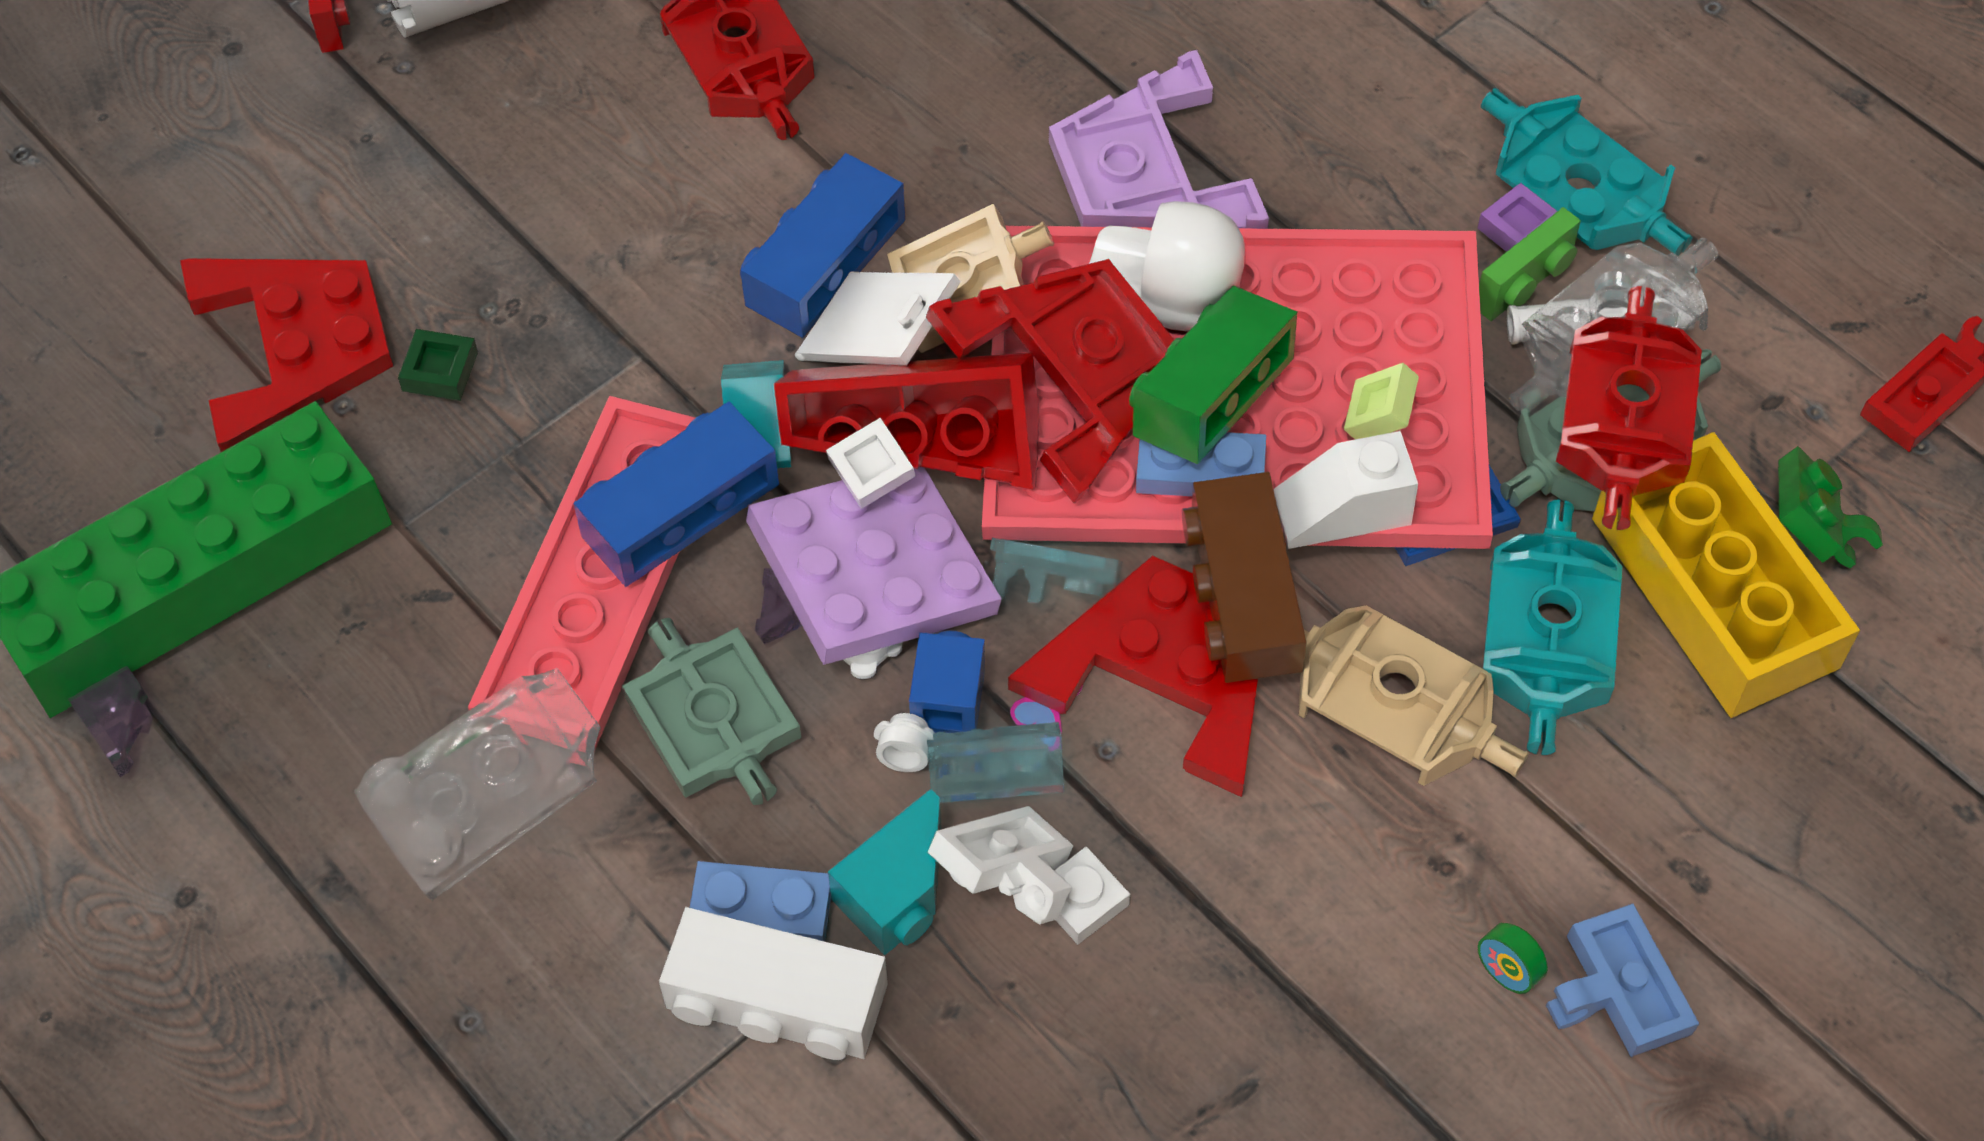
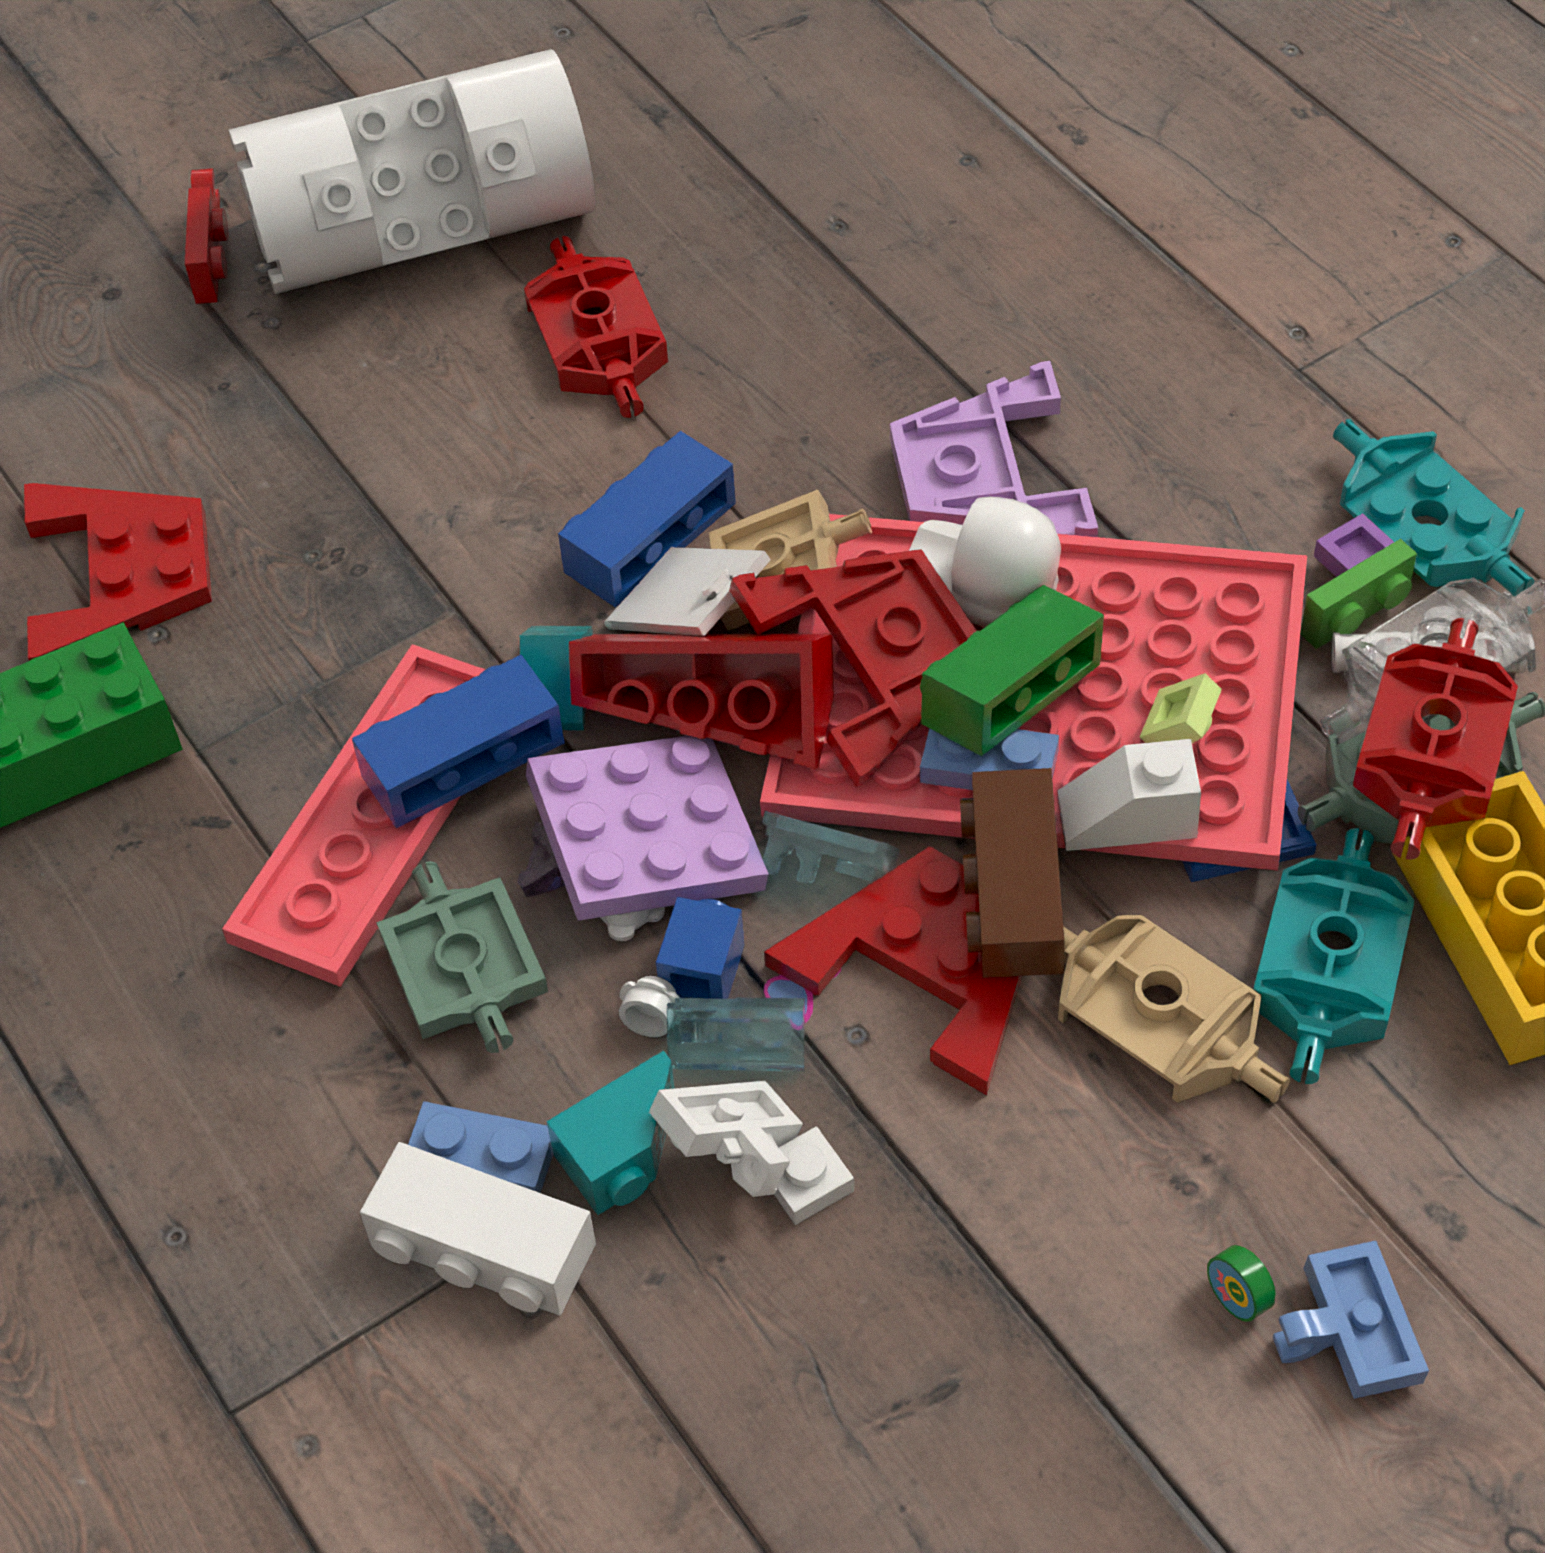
camera: 10 degrees right, 5 degrees down
clear slope [354,668,601,901] -> none
dark green plate [398,329,478,401] -> none
white plate [826,418,915,509] -> none

